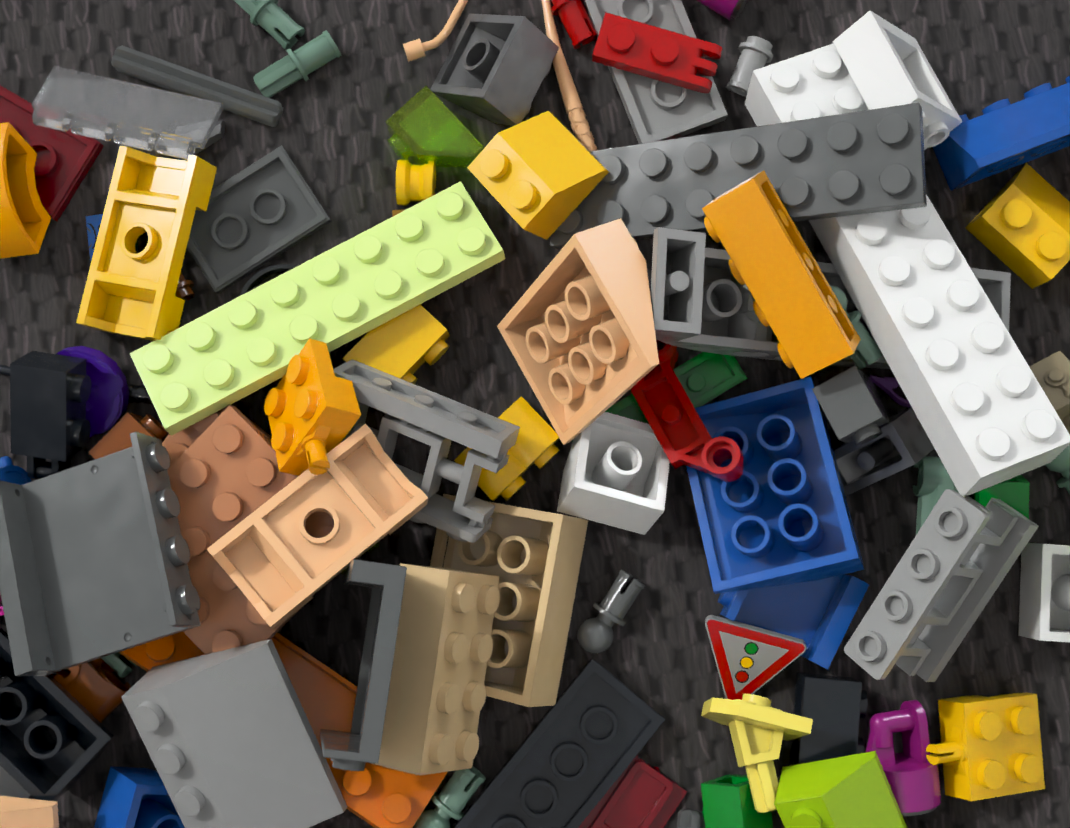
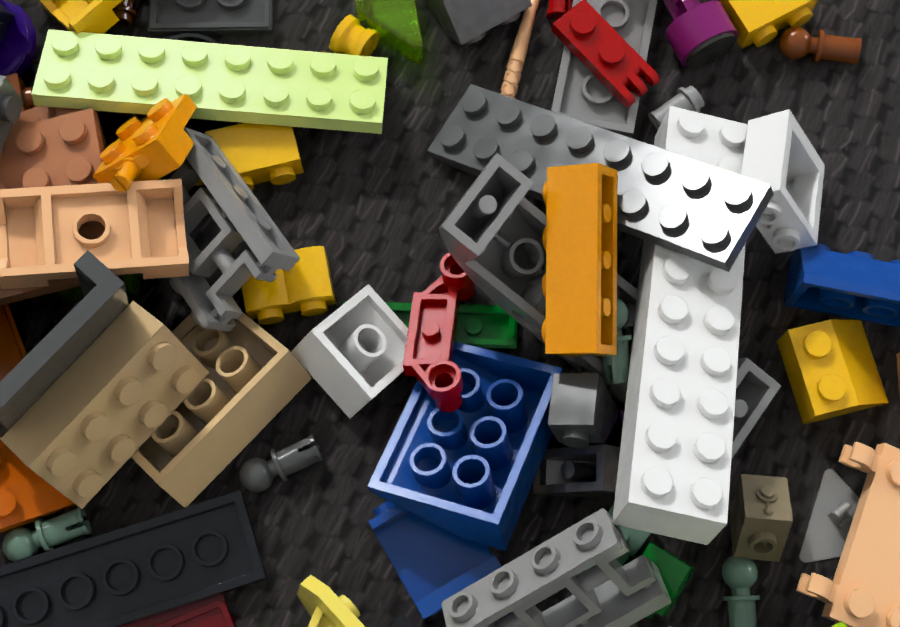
camera: 30 degrees right, 10 degrees down
yellow slope [467,111,609,240] -> none
light nougat slope [497,218,659,445] -> none
piece [705,615,806,700] -> none

